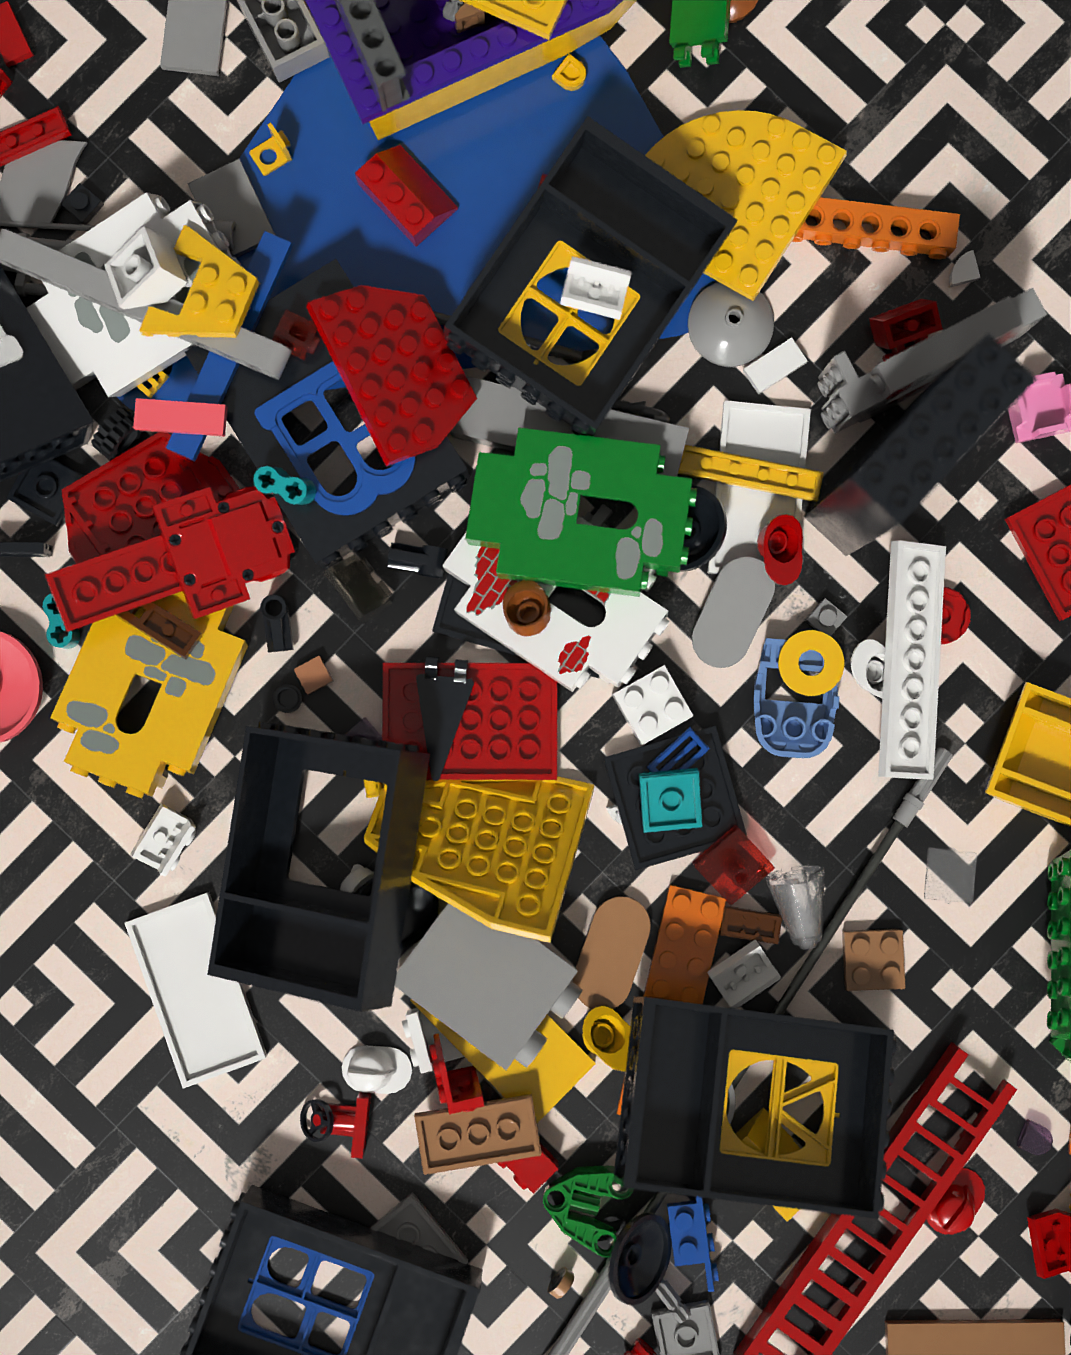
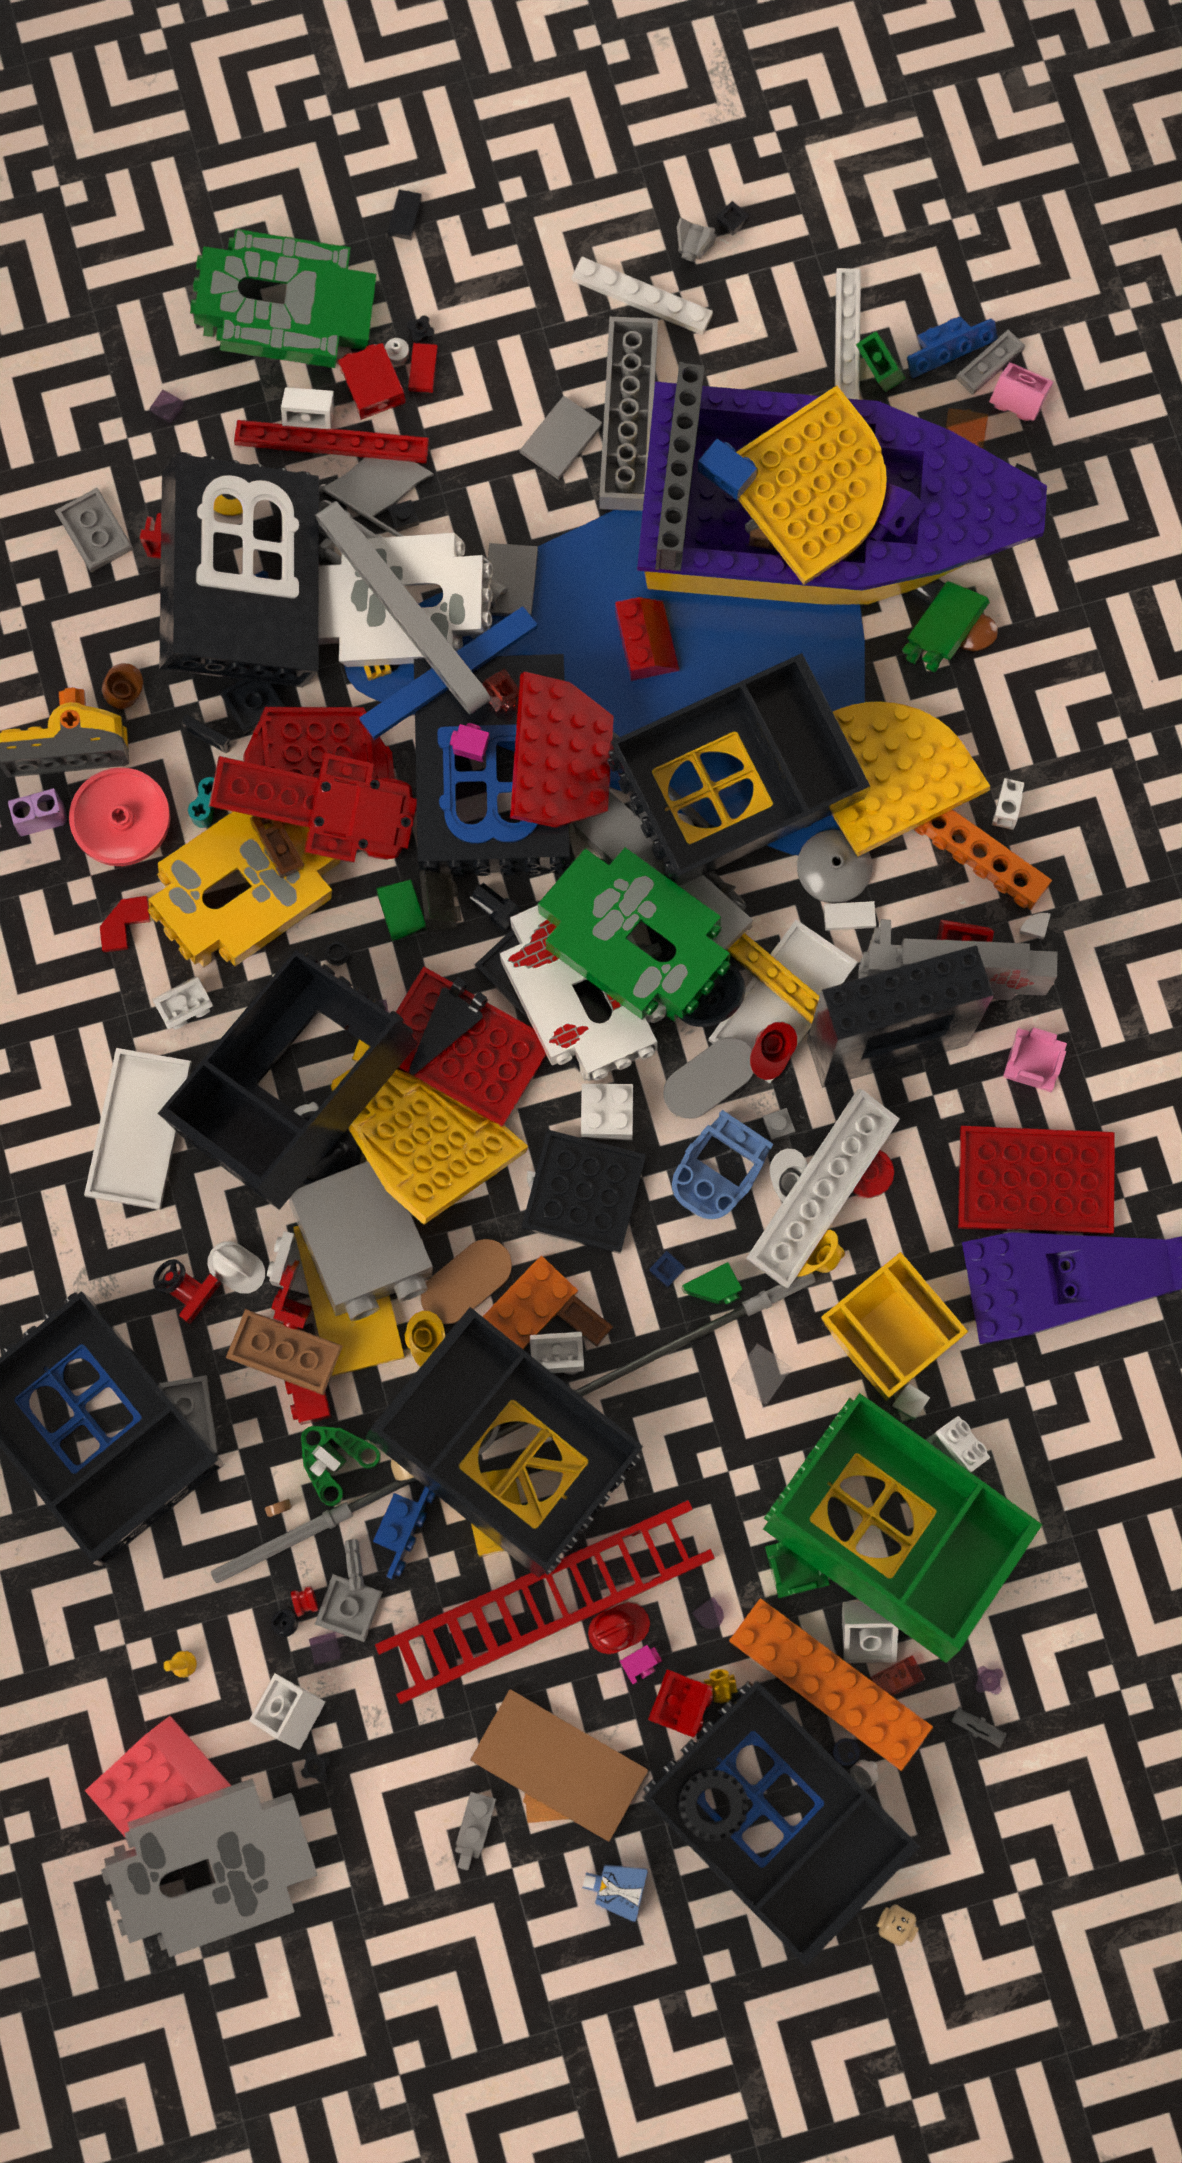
camera: 30 degrees right, 10 degrees down
black tyre [91,406,144,461] -> none
white slope [104,226,187,309] -> none
coral tile [133,398,228,436] -> none
yellow wing [139,225,259,338] -> none
yellow bracket [249,122,292,176] -> none
teal axle [254,466,316,505] -> none
black piece [260,595,294,653] -> none
nougat tile [294,655,334,695] -> none
dark orange hat [502,580,551,636] -> none
yellow tile [552,53,586,91] -> none
white bracket [560,257,631,320] -> none
black dish [608,1213,672,1305] -> none
teal tile [639,768,702,833] -> none
blue tile [646,727,710,772] -> none
clear red tile [692,824,775,906] -> none
clear cone [766,865,825,949] -> none
yellow gear [778,630,844,696] -> none
medium nougat plate [842,929,905,991] -> none
none -> red tile [100,896,151,953]
none -> white tile [310,1445,341,1476]
none -> green piece [376,880,426,941]
none -> dark pink brick [450,723,490,762]
none -> dark pink brick [620,1645,662,1684]
none -> dark blue tile [649,1251,685,1288]
none -> green slope [681,1262,742,1305]
none -> yellow piece [796,1230,846,1277]
none -> white leg [992,778,1024,830]

